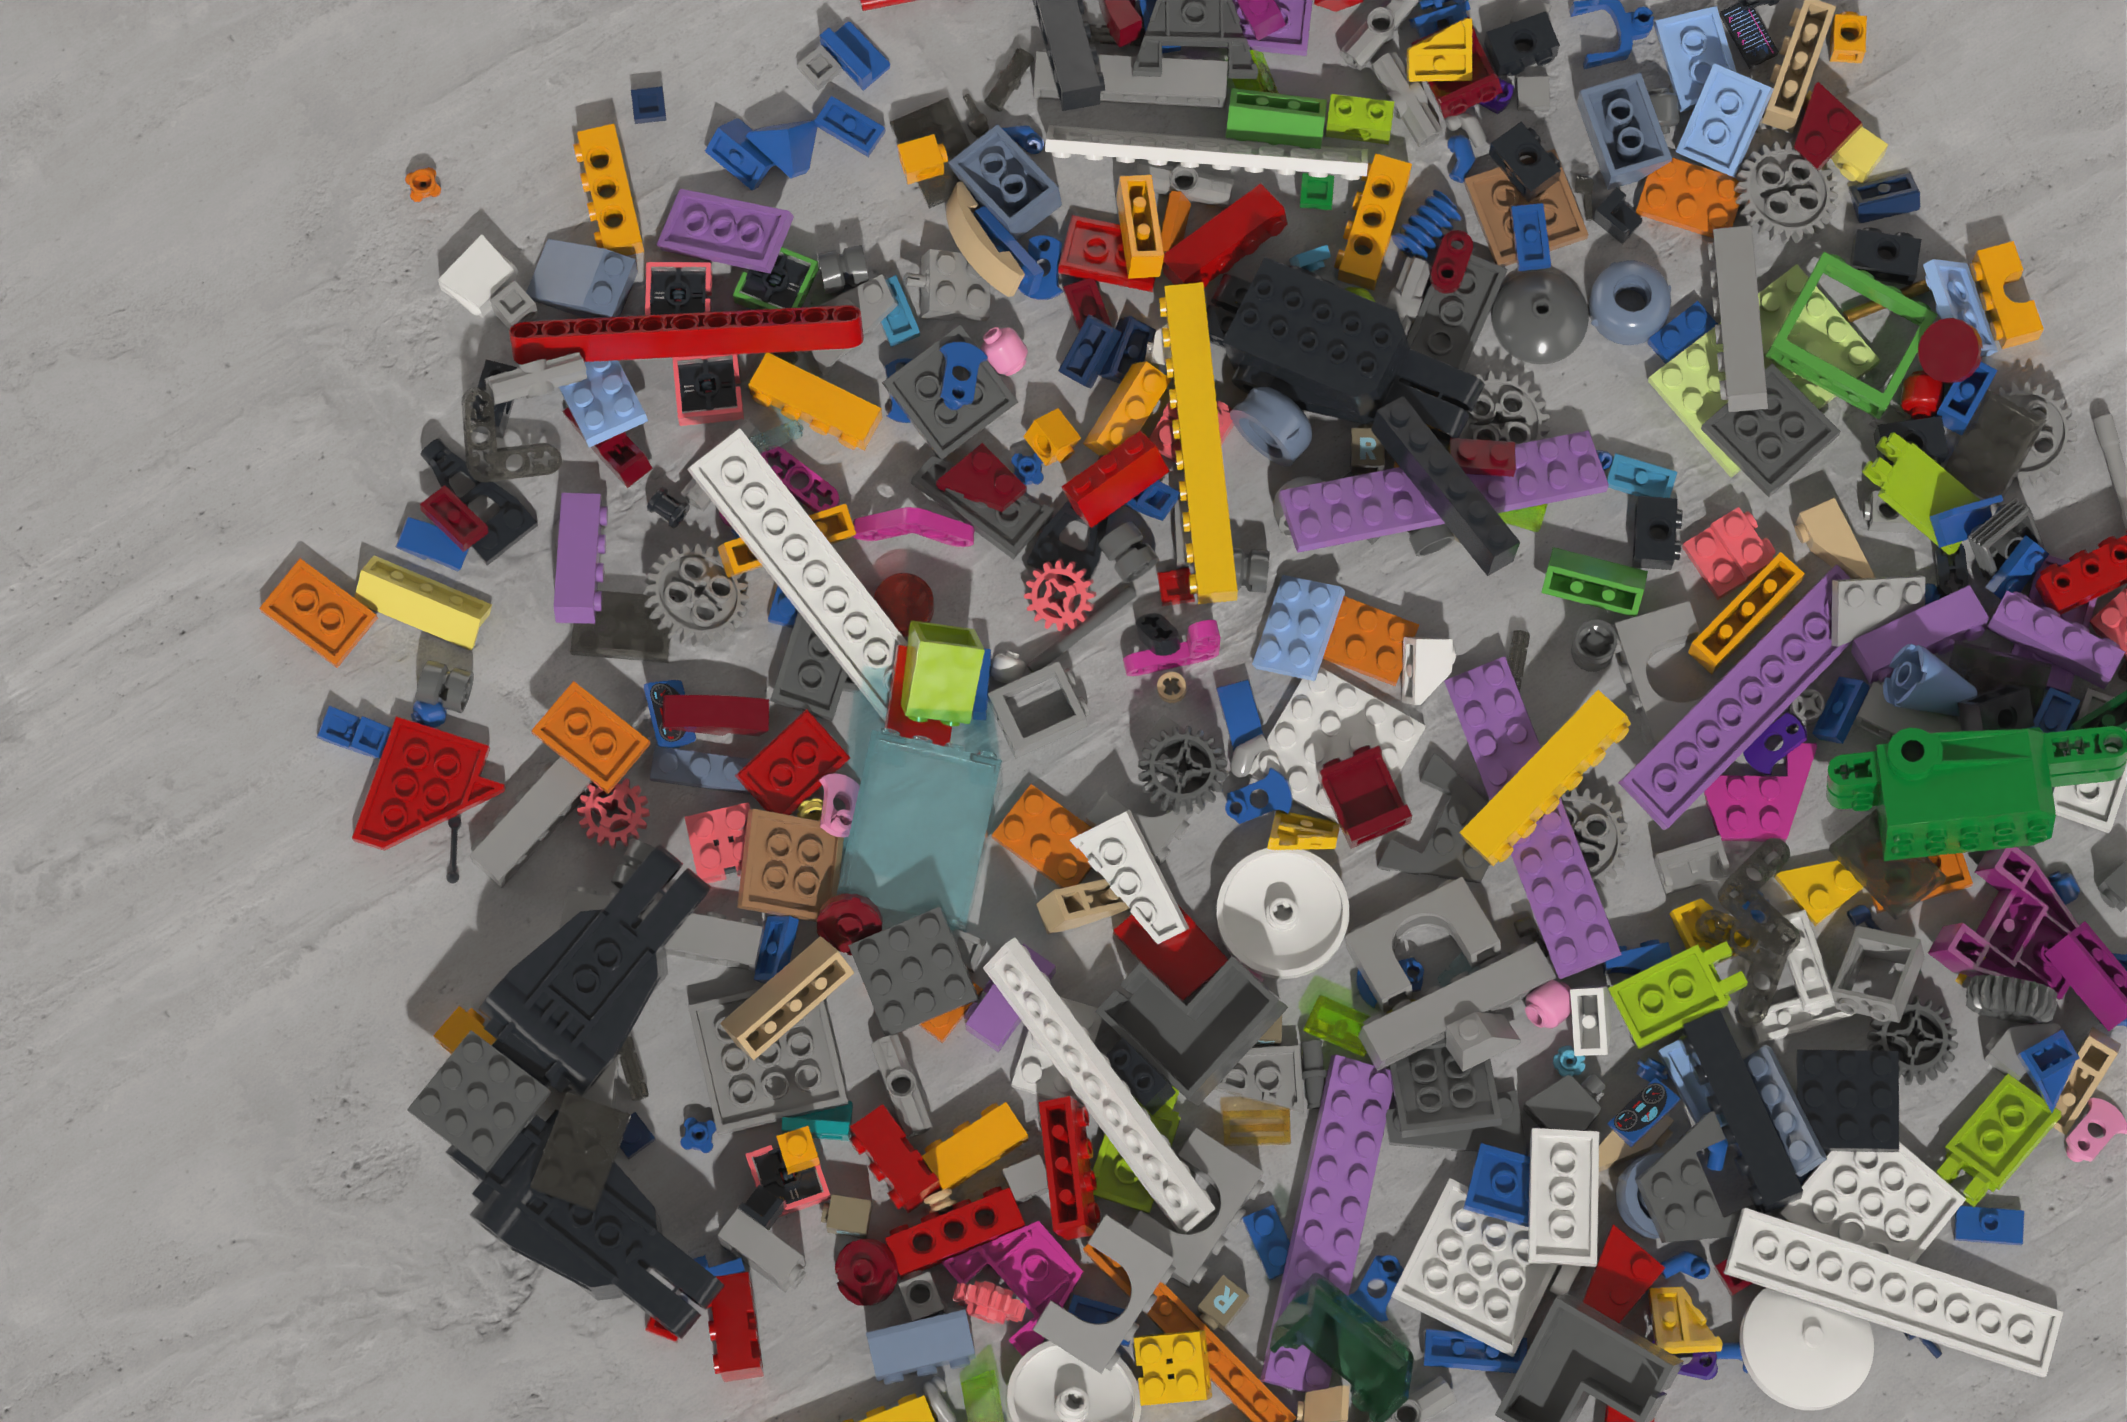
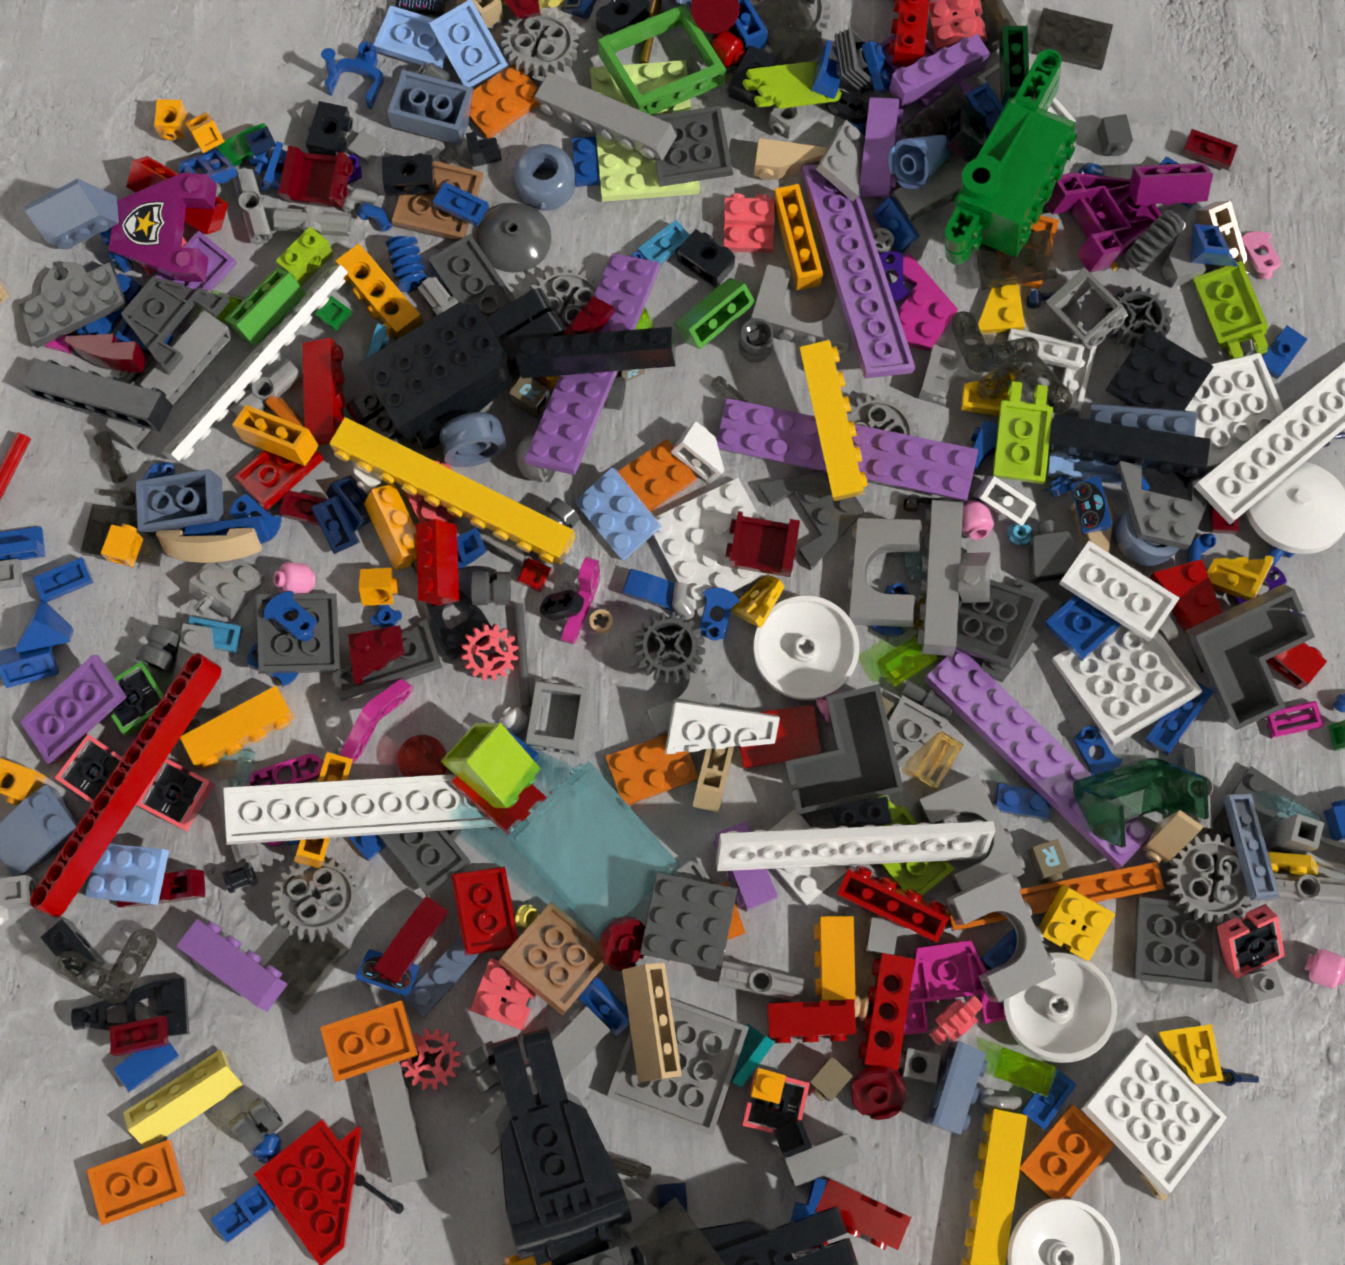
camera: 60 degrees left, 0 degrees up
light grey piece [485,352,587,406] -> none
blue plate [680,1117,717,1153] -> none
bright pink piece [819,773,865,838] -> none
yellow wing [1407,18,1472,82] -> none
dark red plate [1430,230,1473,294] -> none

